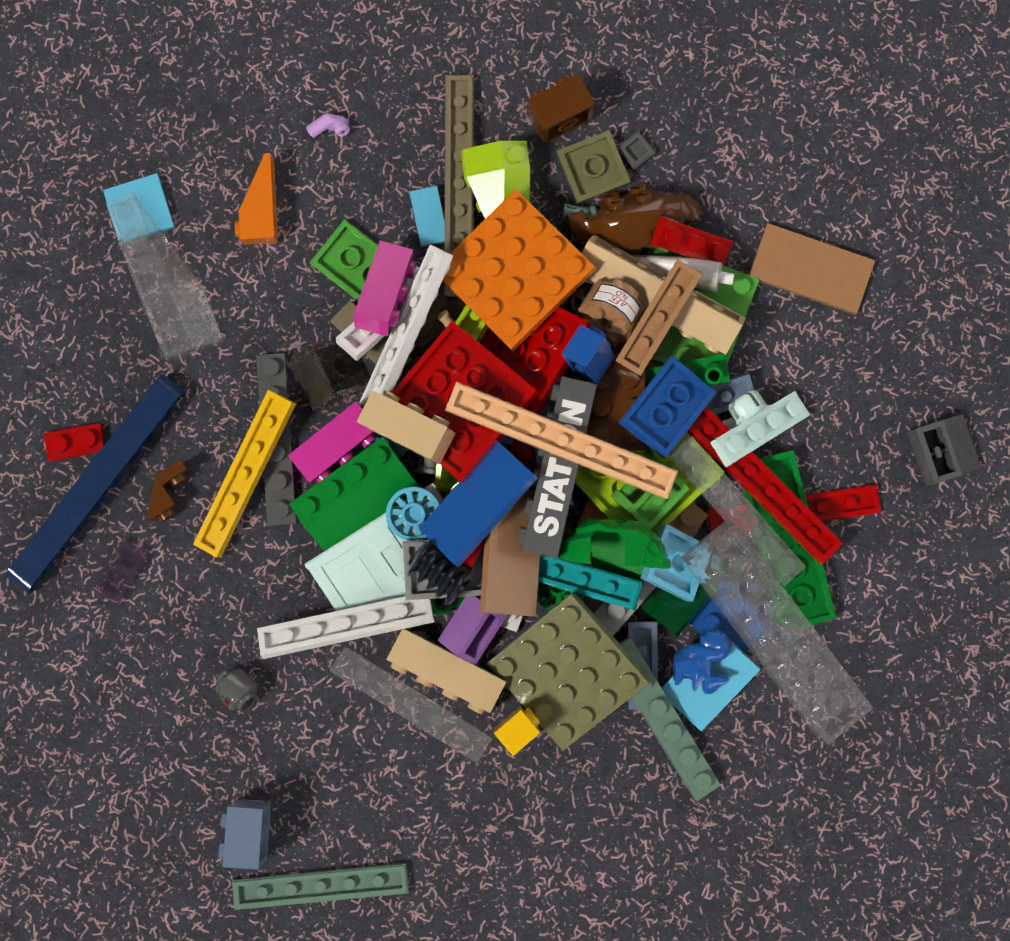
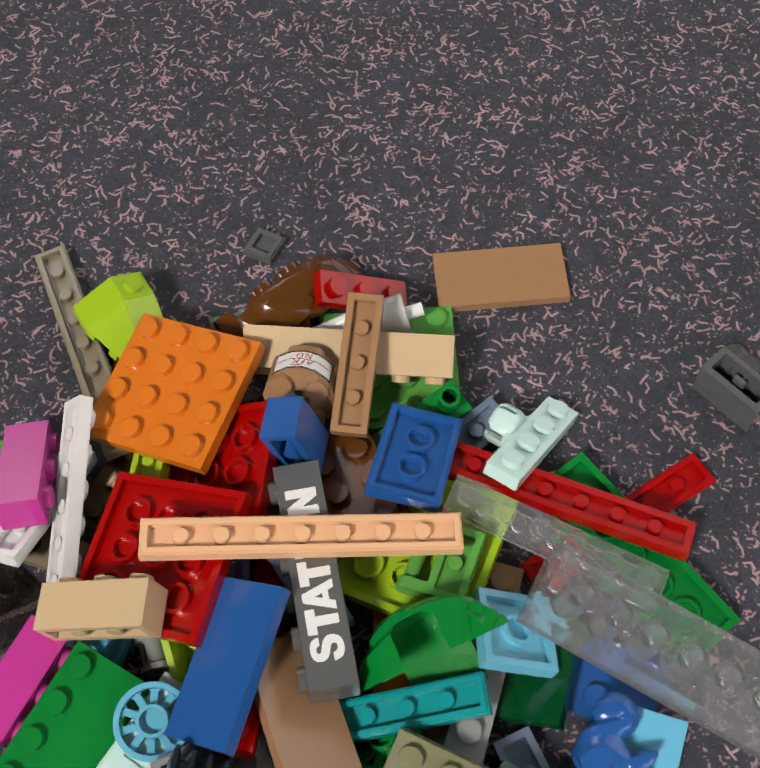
camera: 25 degrees left, 25 degrees down
medium azure tile [409,186,445,248] -> none
reddish brown brick [527,73,595,145] -> none
olive plate [556,130,631,205] -> none

